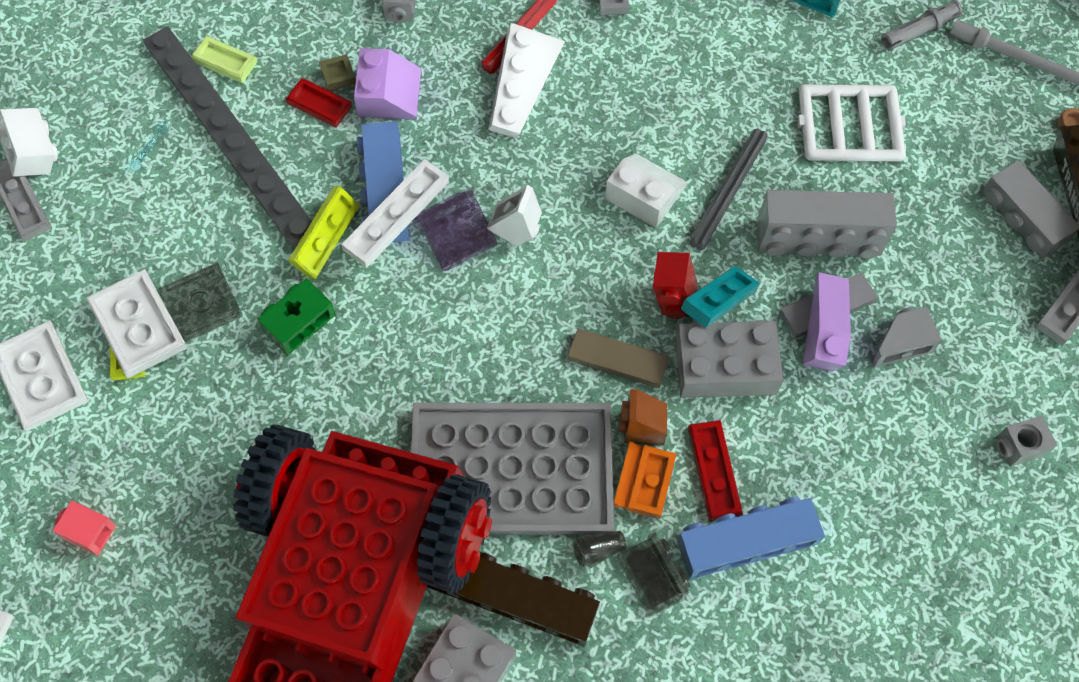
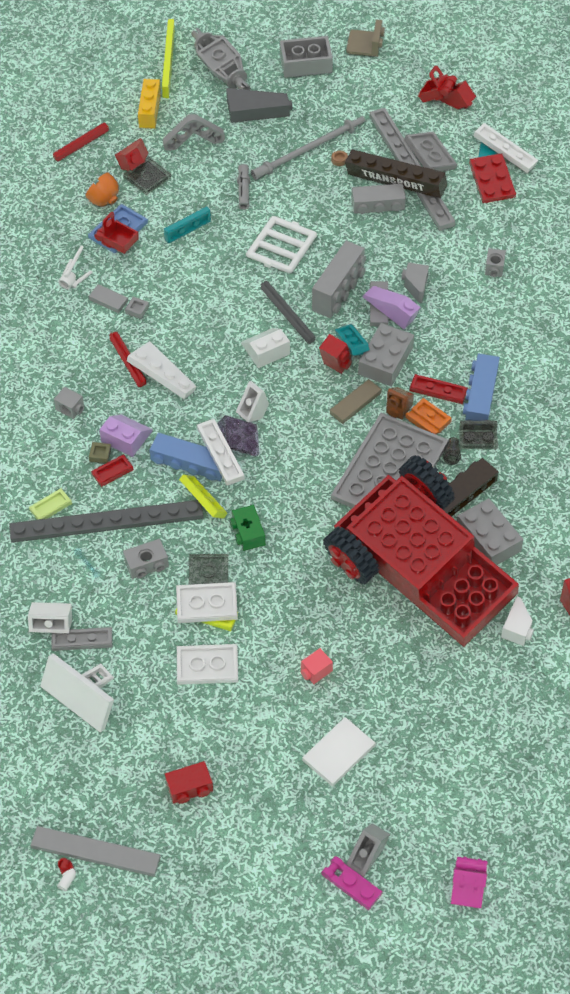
camera: 60 degrees left, 10 degrees down
none -> light grey brick [123,539,169,579]

